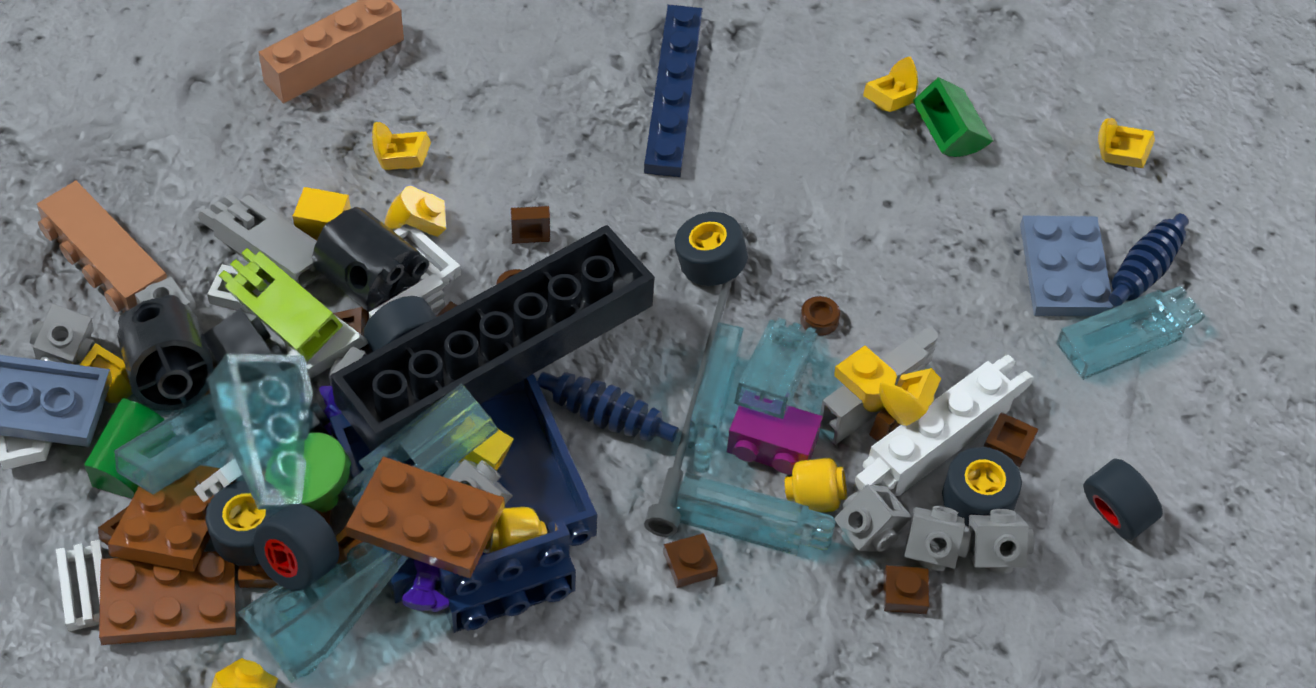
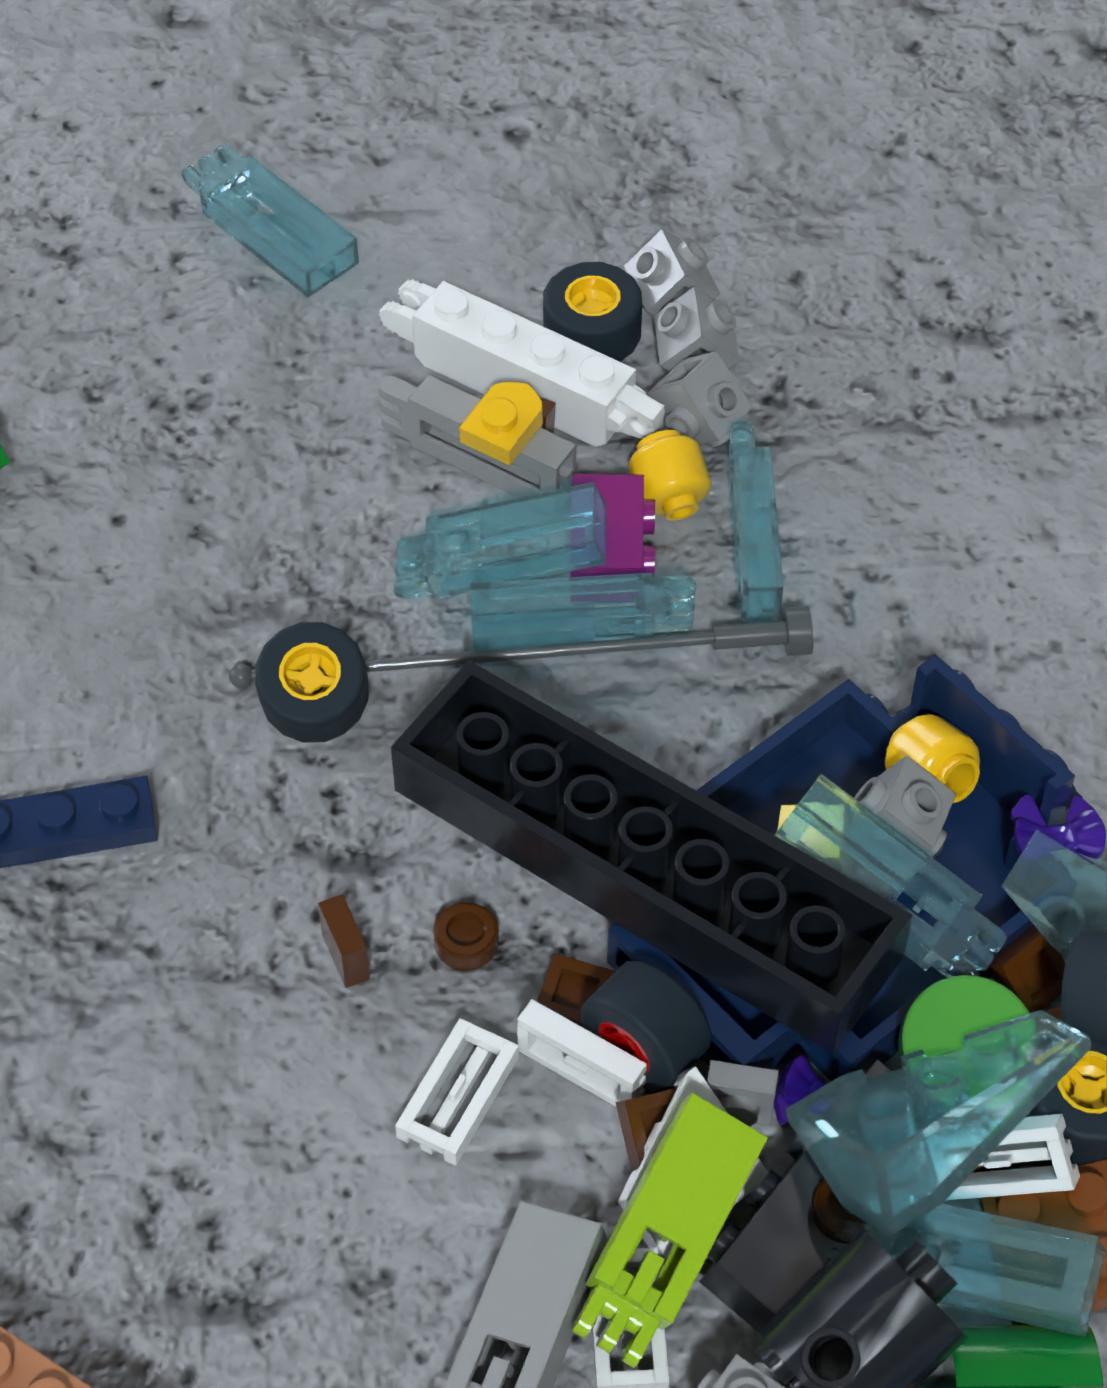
camera: 105 degrees left, 0 degrees up
yellow brick [293,187,351,241] -> none
black cylinder [312,207,429,312] -> none
dark orange plate [346,457,505,578] -> none
yellow plate [372,122,431,170] -> none
yellow plate [385,186,446,237] -> none
dark blue piece [537,371,679,443] -> none
reddish brown plate [663,533,718,588] -> none
reddish brown tile [800,296,840,336] -> none
yellow plate [879,368,941,426] -> none
reddish brown plate [884,565,929,614] -> none
reddish brown plate [984,412,1038,467] -> none
sand blue plate [1020,216,1114,317] -> none
black wheel [1083,458,1163,541] -> none
dark blue piece [1108,213,1189,307] -> none

